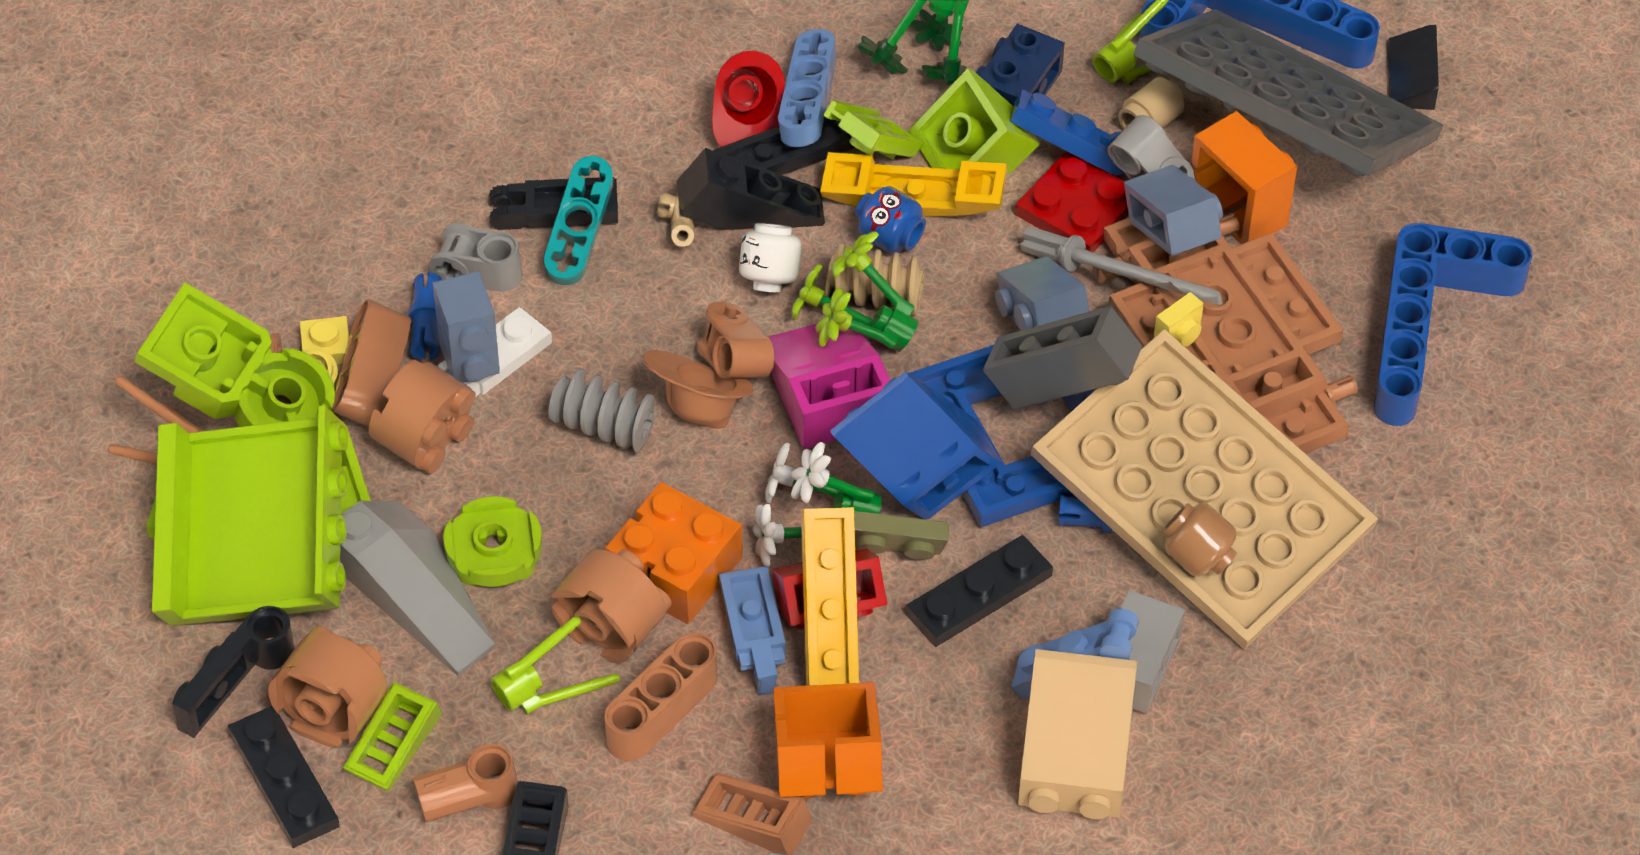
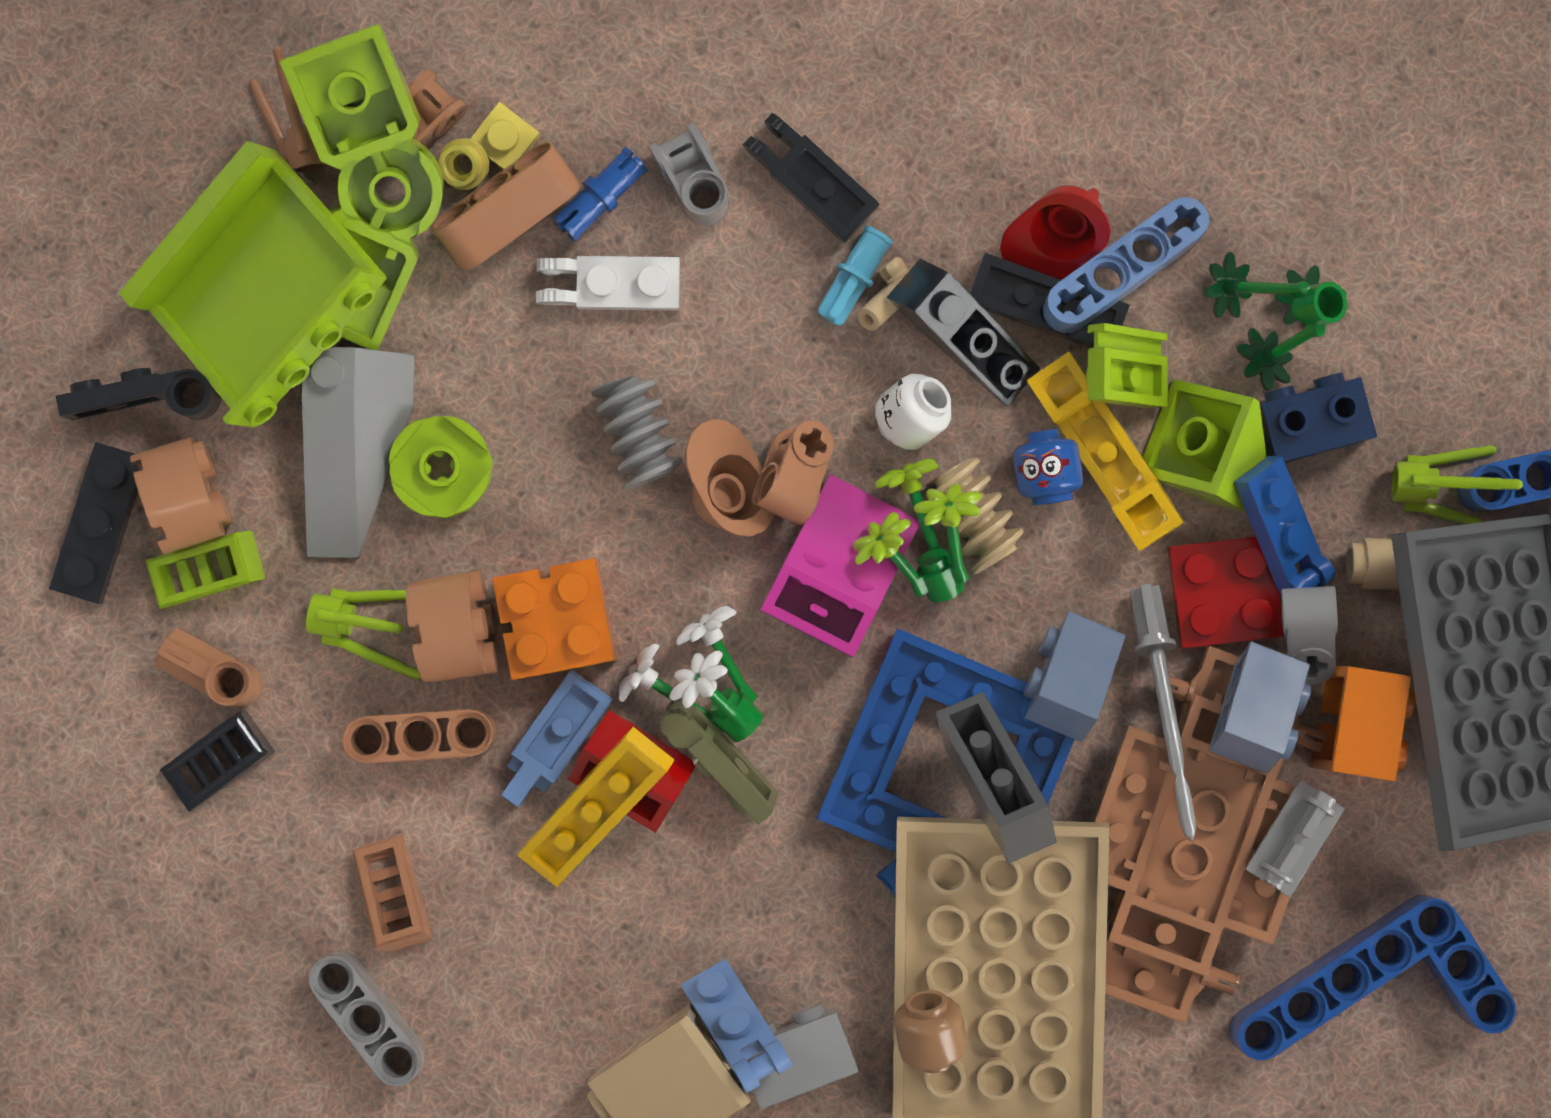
camera: 40 degrees right, 35 degrees up
nougat brick [369,358,476,474] -> none
sand blue brick [433,271,500,383] -> none
teal beam [544,155,613,285] -> none
orange piece [773,682,883,798] -> none
blue slope [830,371,1002,519] -> none
black plate [906,534,1053,647] -> none
light yellow plate [1153,292,1204,347] -> none
none -> medium azure axle [817,225,893,326]
none -> light grey hinge [1245,780,1345,897]

